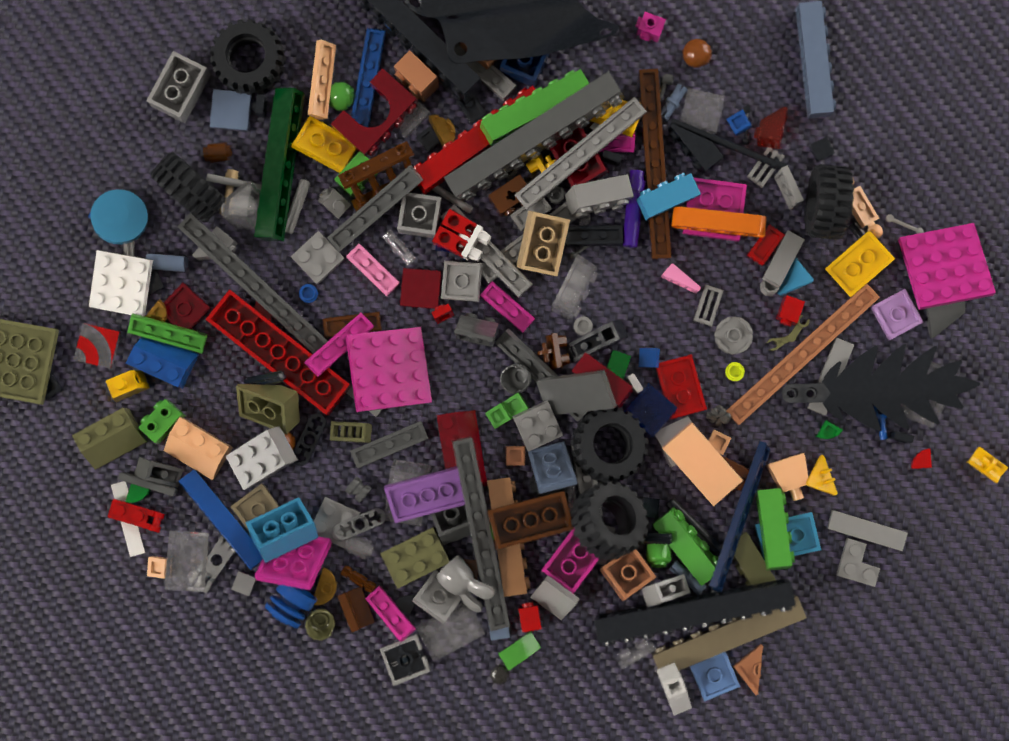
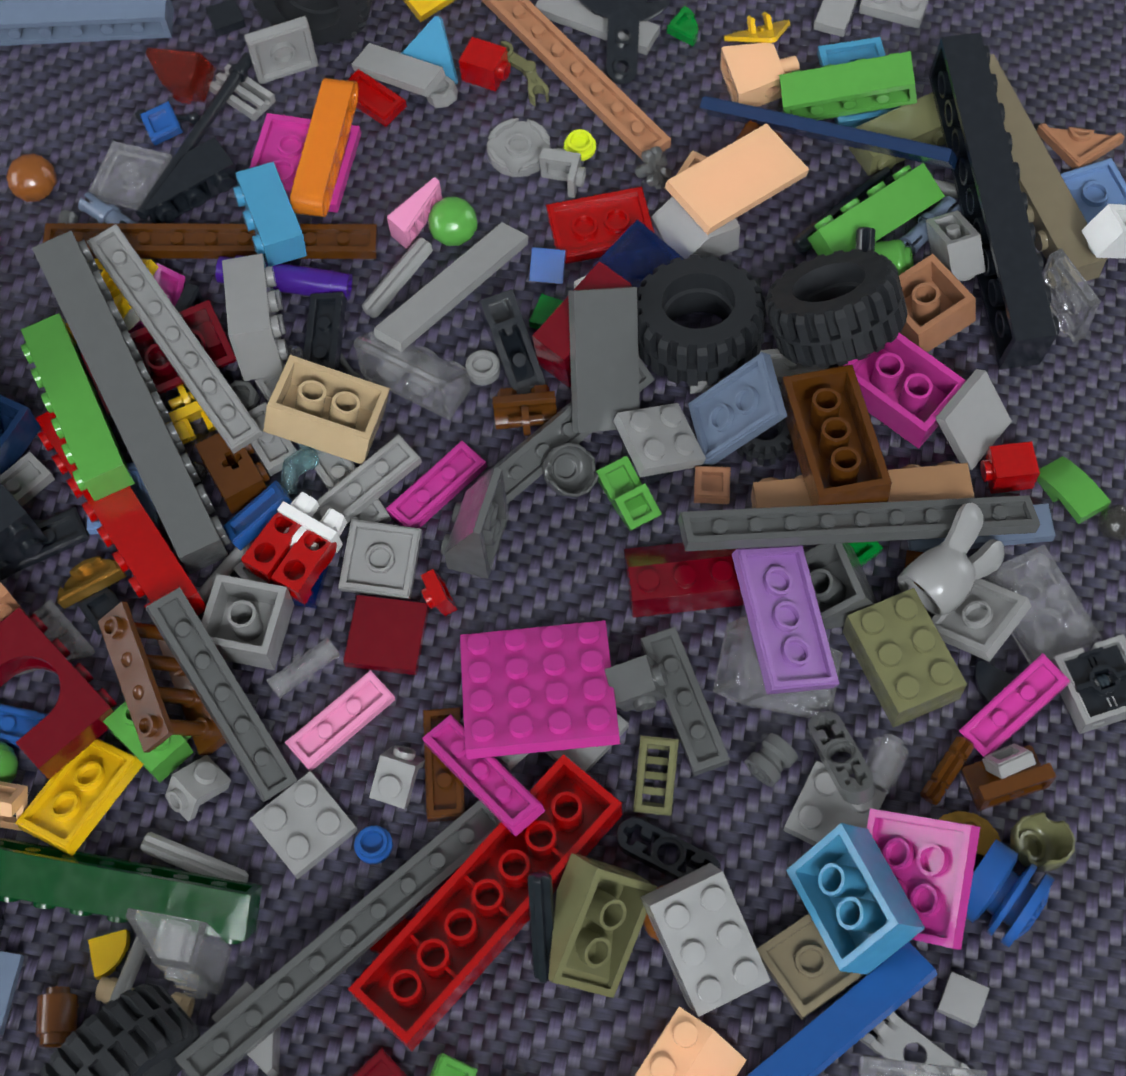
camera: 85 degrees left, 20 degrees down
light grey tile [693,284,724,327] -> none
none -> yellow tile [88,929,130,980]
none -> blue tile [224,480,293,551]
none -> clear light blue arm [280,448,319,494]
none -> light grey axle [362,238,433,318]
none -> light grey bracket [369,745,425,809]
none -> light grey tile [374,222,528,352]
none -> bright green hair [428,196,478,246]
none -> light grey bracket [539,147,586,198]
none -> dark grey brick [605,655,668,712]
none -> light grey tile [982,743,1036,779]

